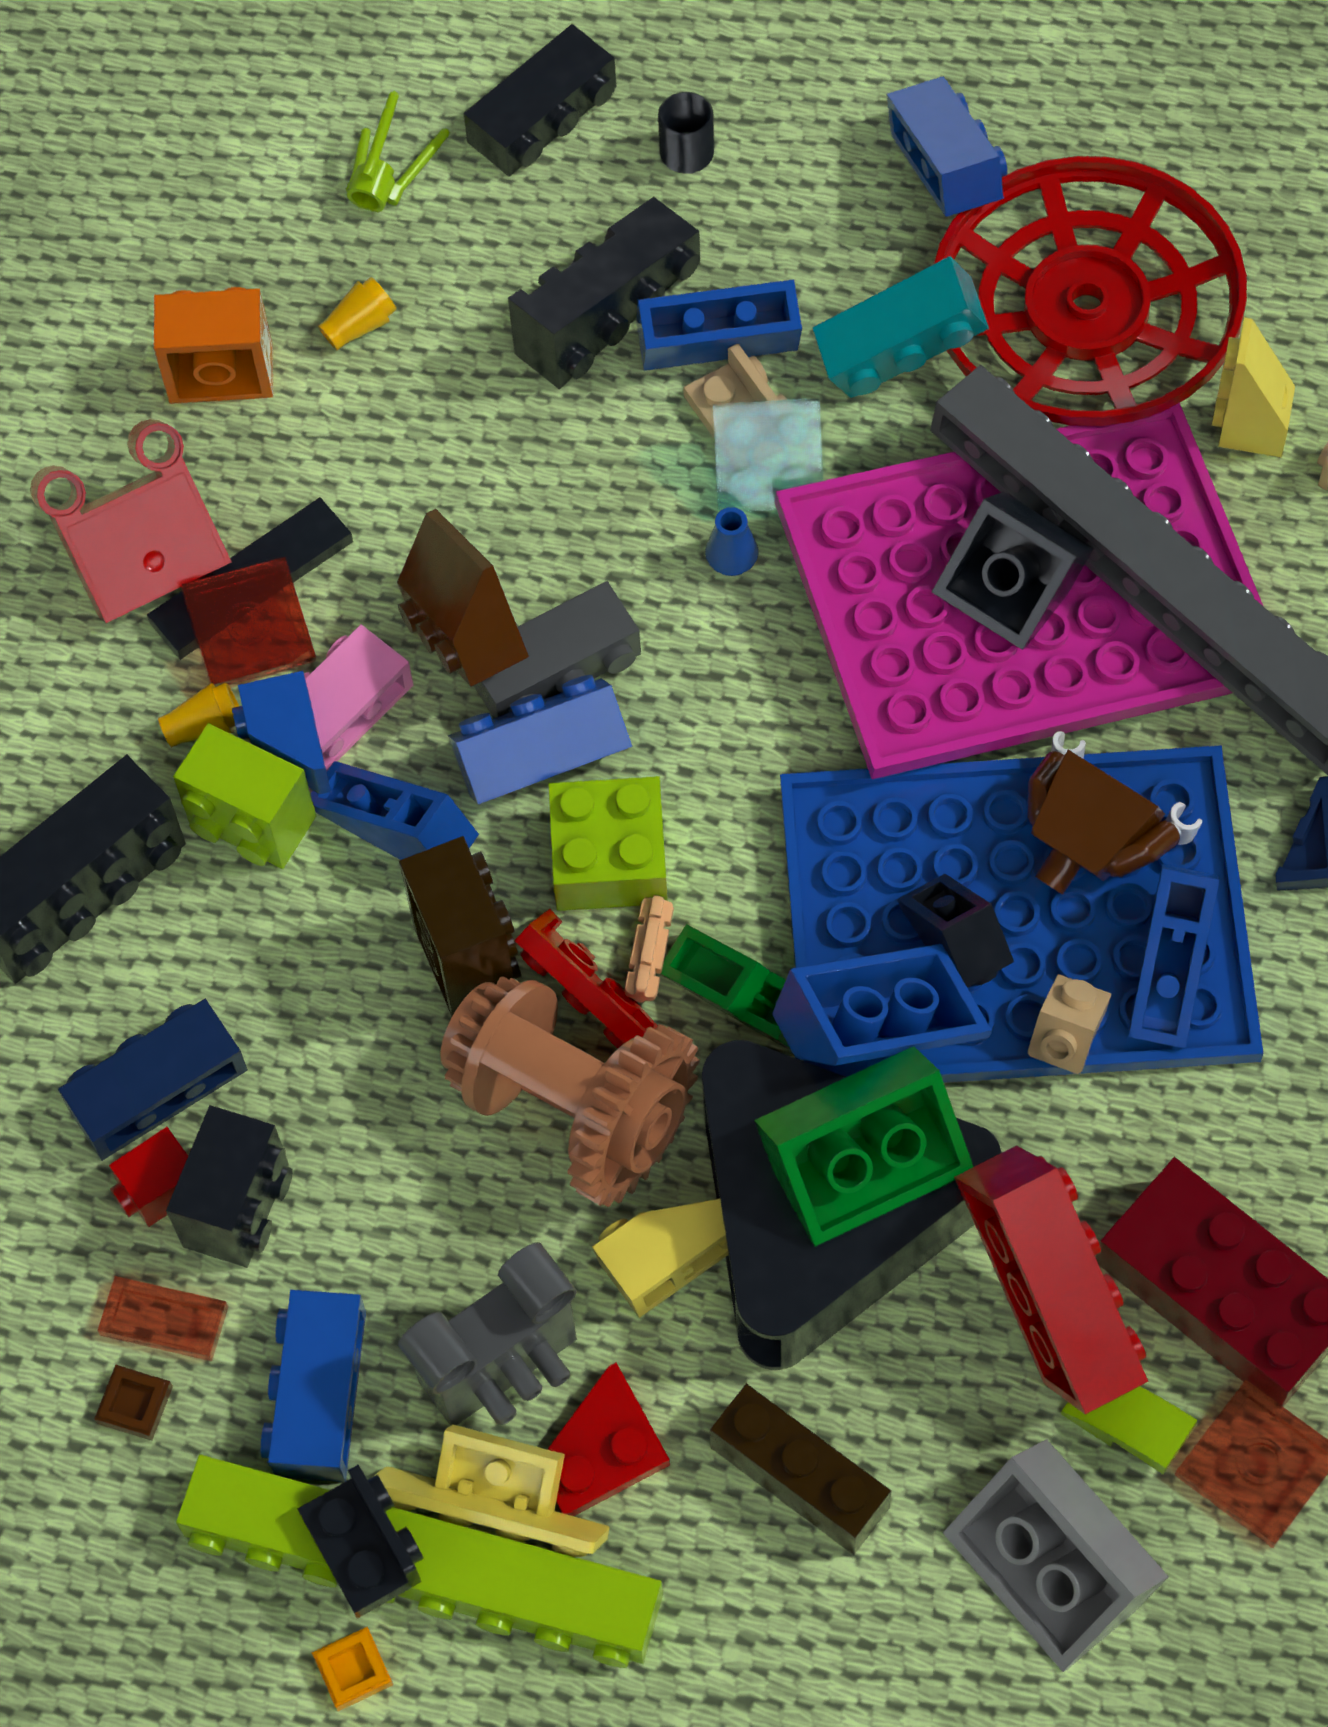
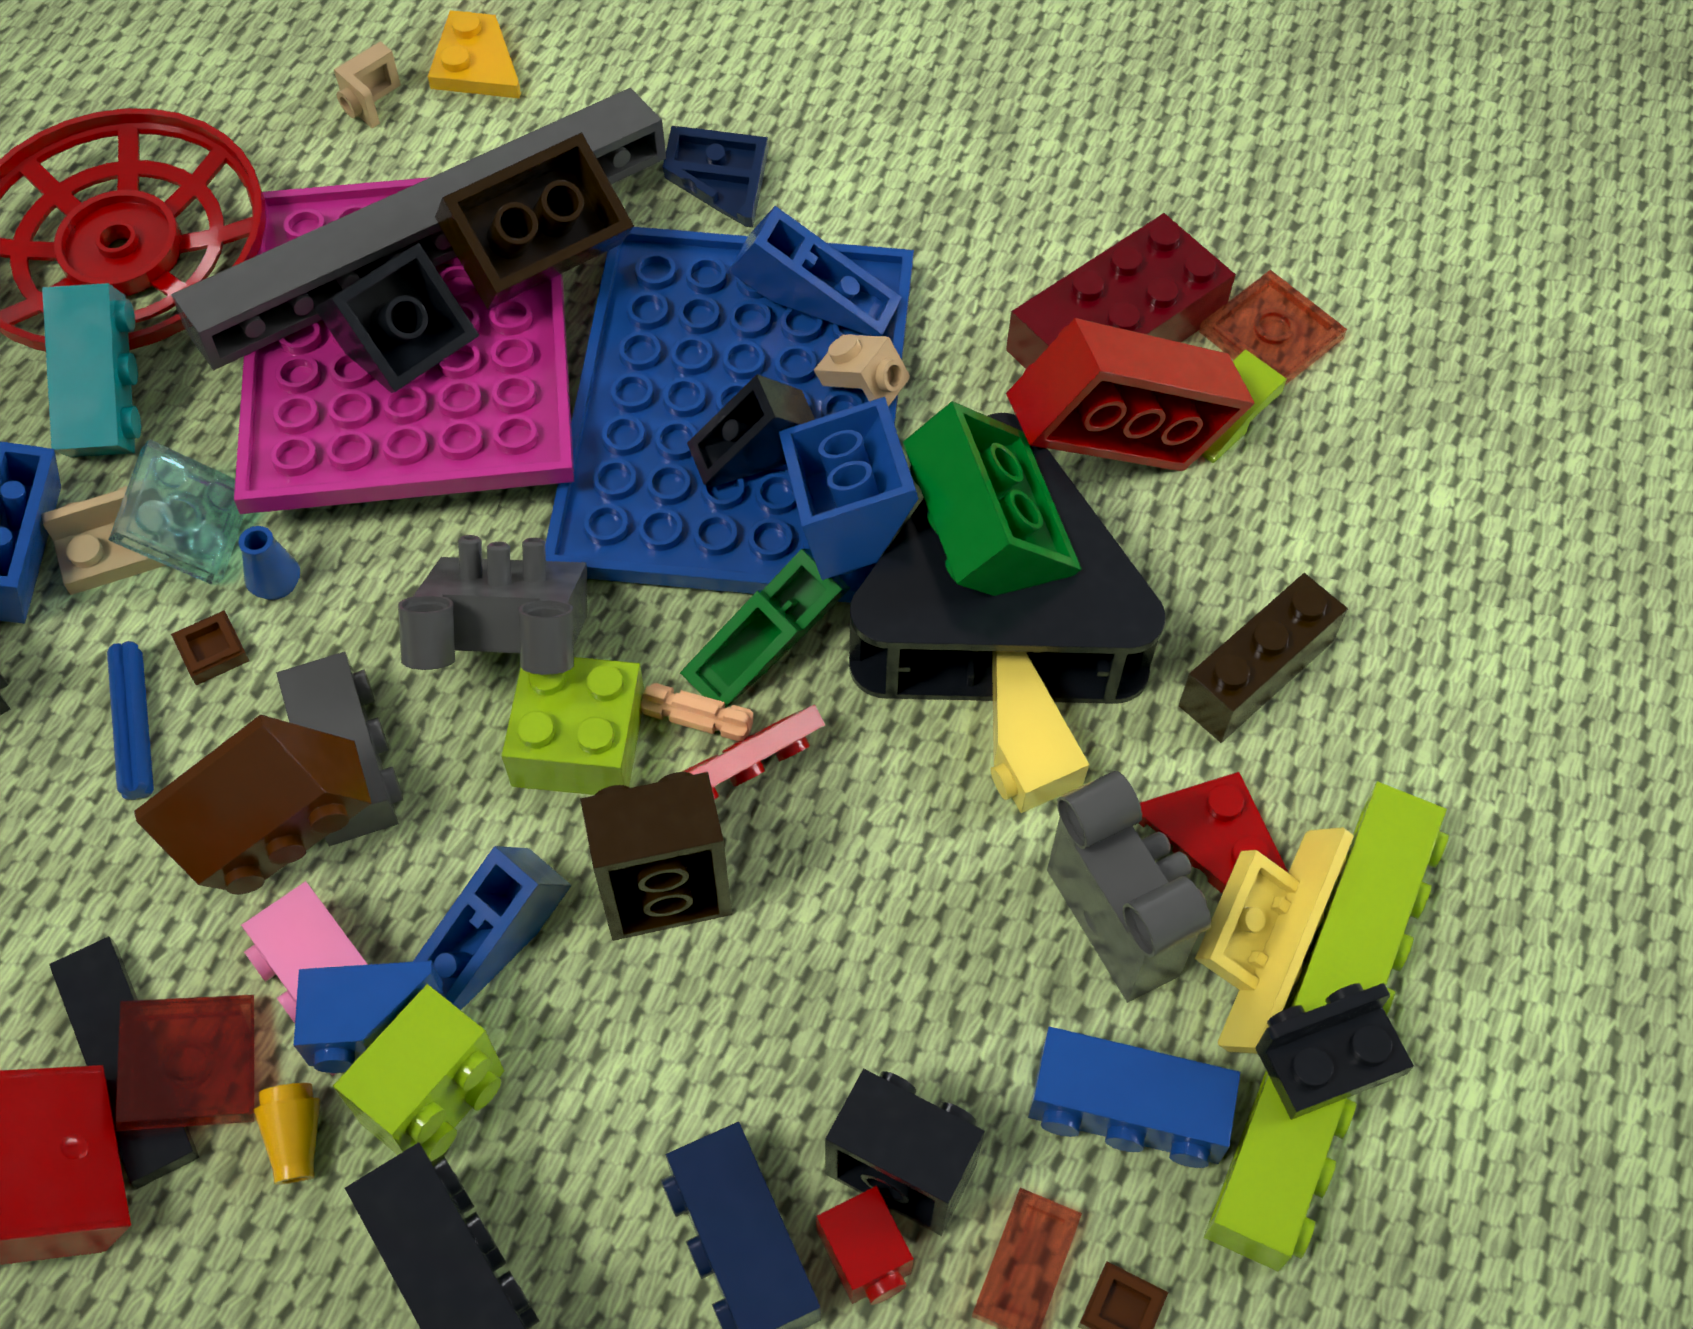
camera: 85 degrees left, 5 degrees down
light orange tile [312,1626,393,1711] -> none
nougat piece [440,976,700,1207] -> none
brick [448,675,633,805] -> none
light grey slope [943,1439,1169,1672] -> none
reddish brown torso [1028,731,1202,895] -> none
light yellow slope [1212,317,1295,457] -> none
none -> blue axle [107,641,154,800]
none -> reddish brown tile [171,610,250,685]
none -> dark grey piece [398,535,588,675]
none -> dark brown brick [435,132,634,310]

